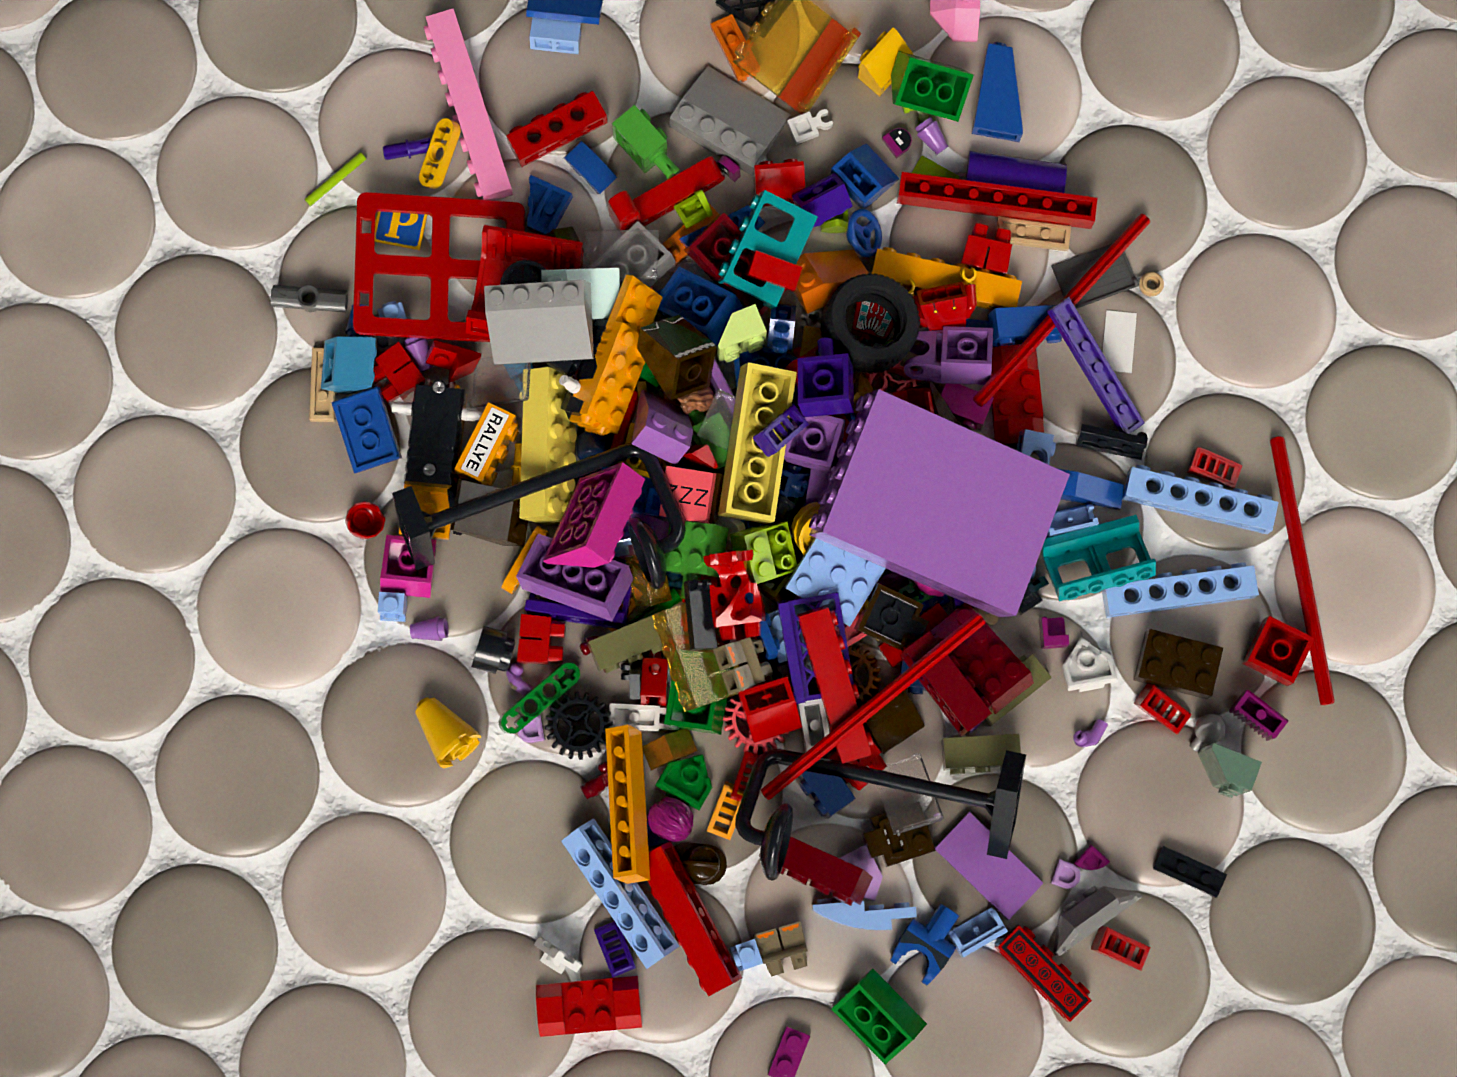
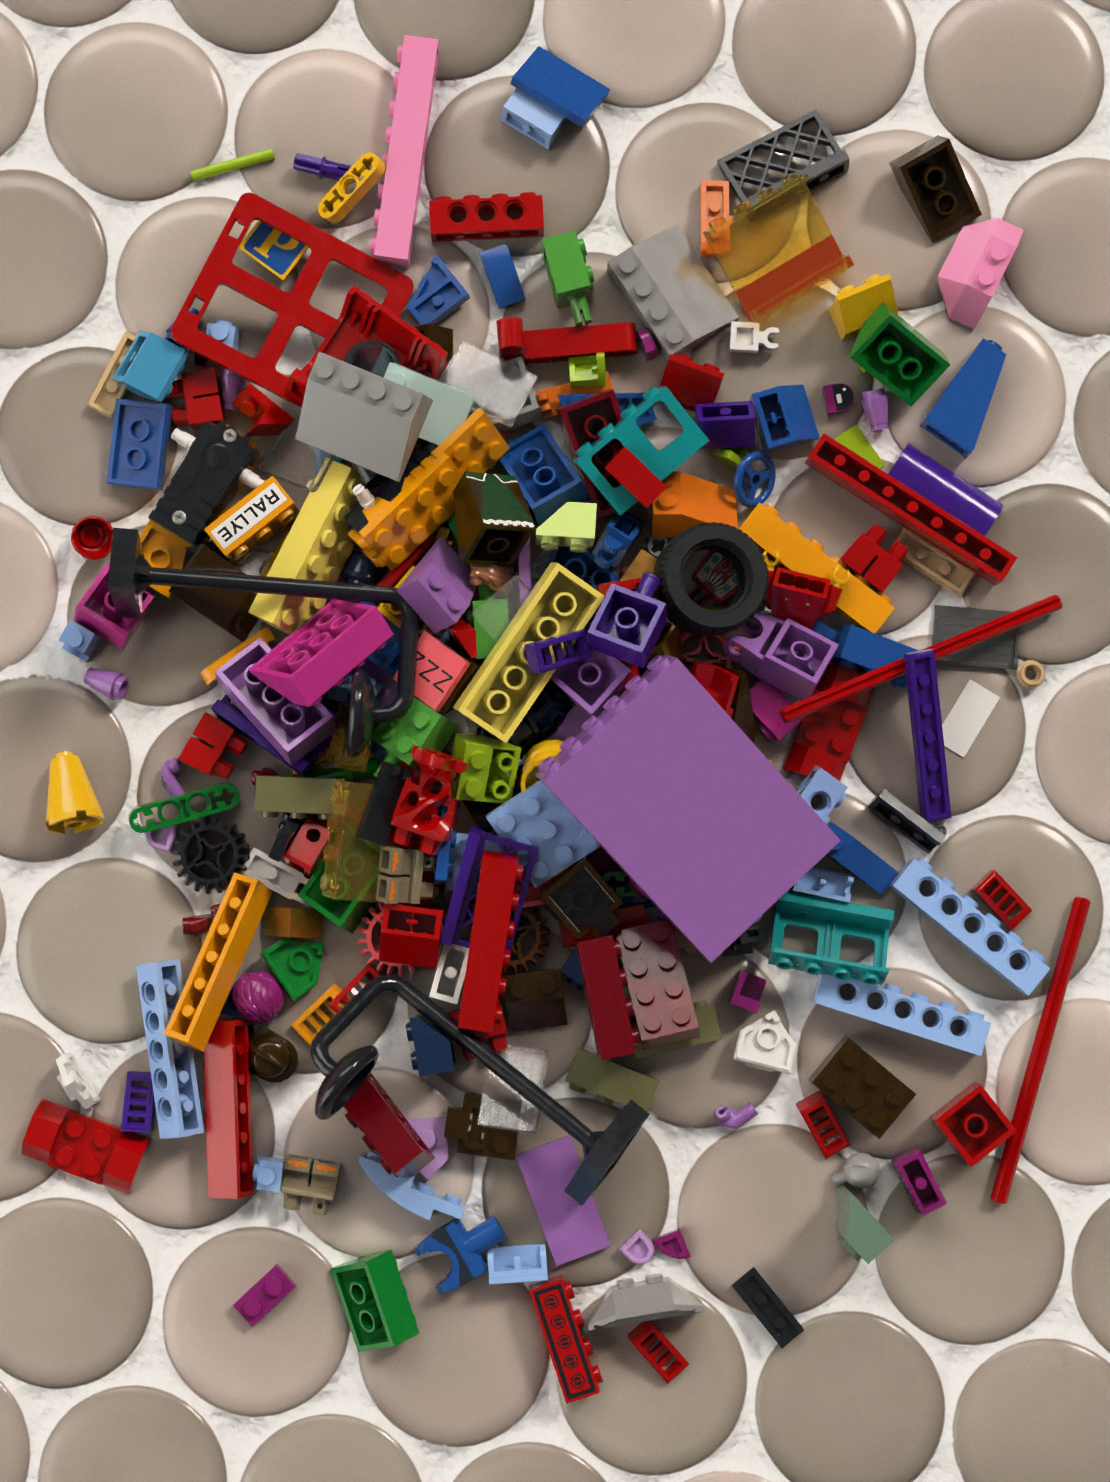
camera: 25 degrees right, 5 degrees up
dark grey piece [271,285,348,313] -> none
black piece [471,625,516,674] -> none
red axle [761,613,986,800] -> none

